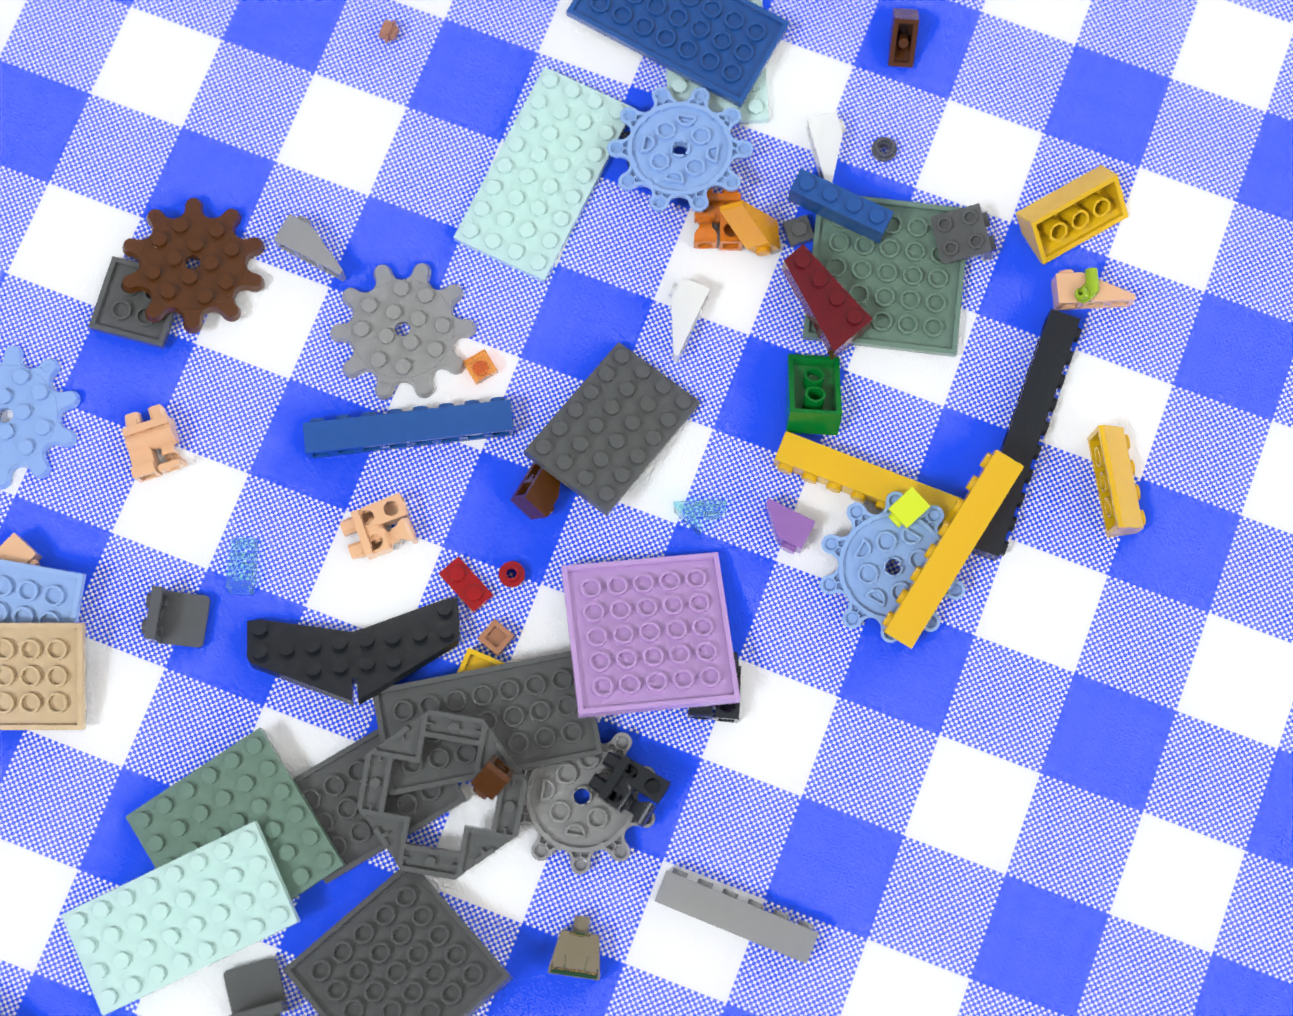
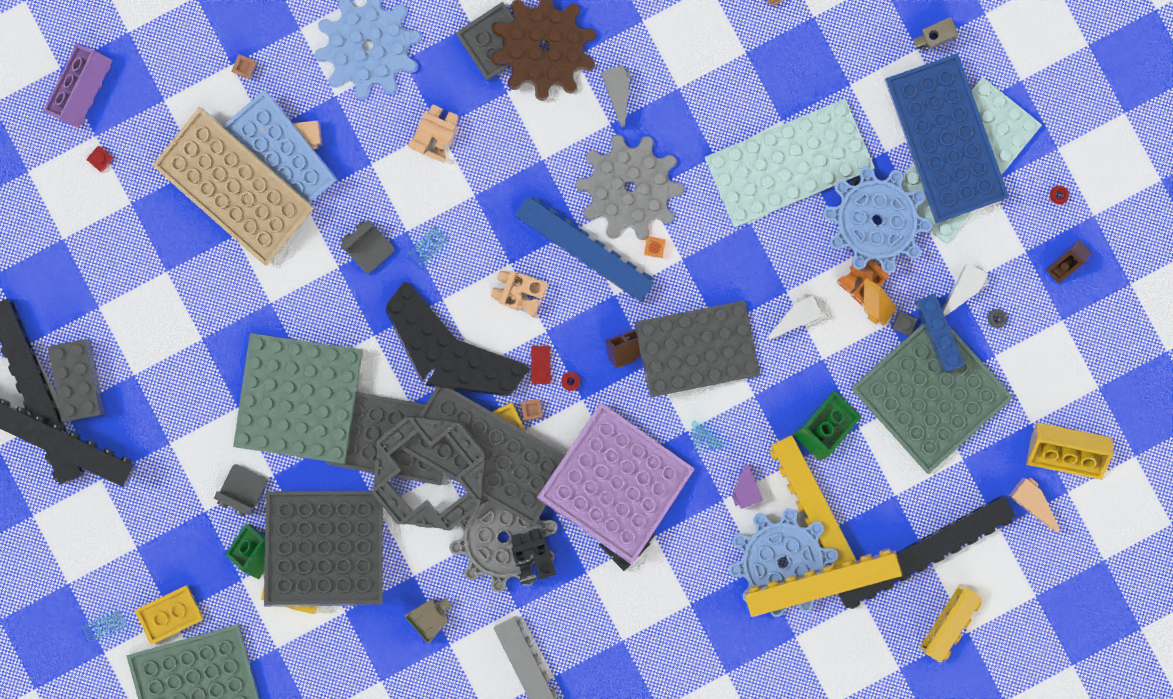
camera: 40 degrees right, 10 degrees up
light aqua plate [61,821,301,1016] -> none
reddish brown slope [471,755,514,800] -> none
dark red wedge [782,244,873,361] -> none
neon yellow brick [887,487,930,529] -> none
dark grey bracket [931,203,997,265] -> none
lime arm [1074,268,1100,303] -> none

